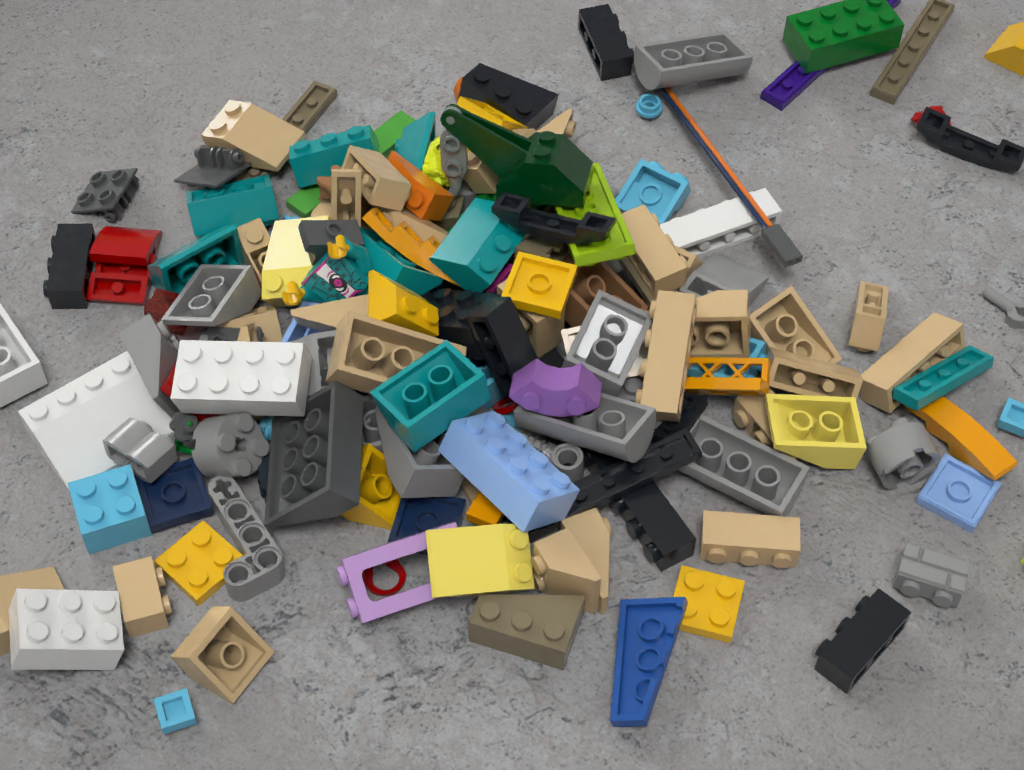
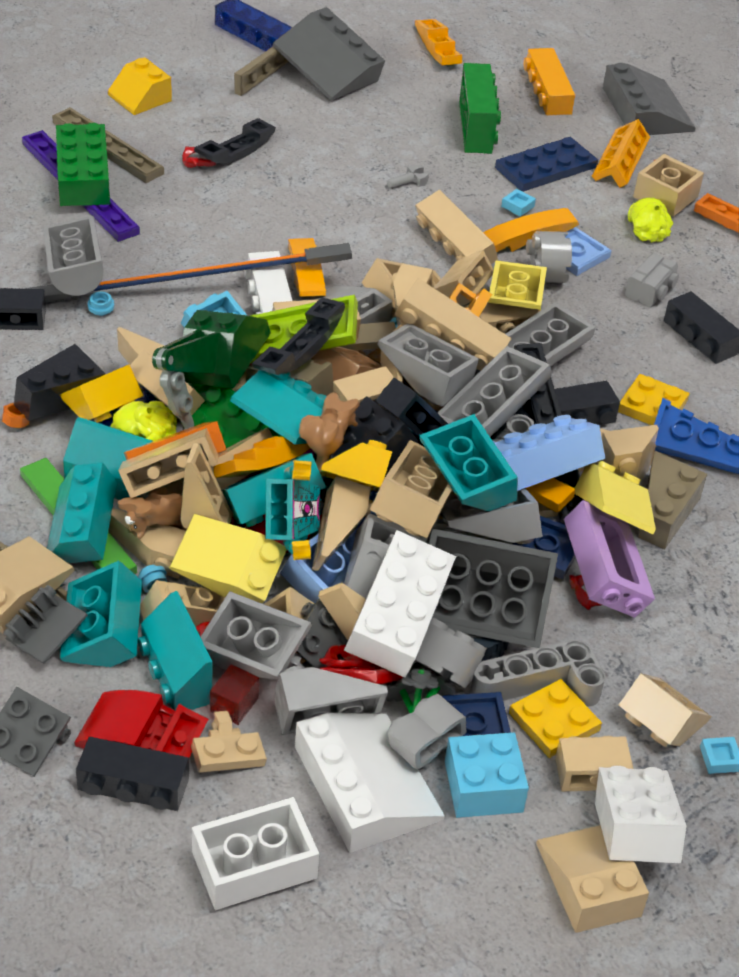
camera: 80 degrees left, 10 degrees down
dark grey brick [298,219,365,265] -> none
yellow plate [501,251,578,319] -> none
medium lavender brick [509,358,602,417] -> none
tan brick [699,510,801,568] -> none
tan slope [848,281,889,352] -> none
teal plate [892,345,994,411] -> none
none -> tan hinge [191,711,267,773]
none -> light orange slope [288,238,326,297]
none -> medium nougat animal [299,392,360,477]

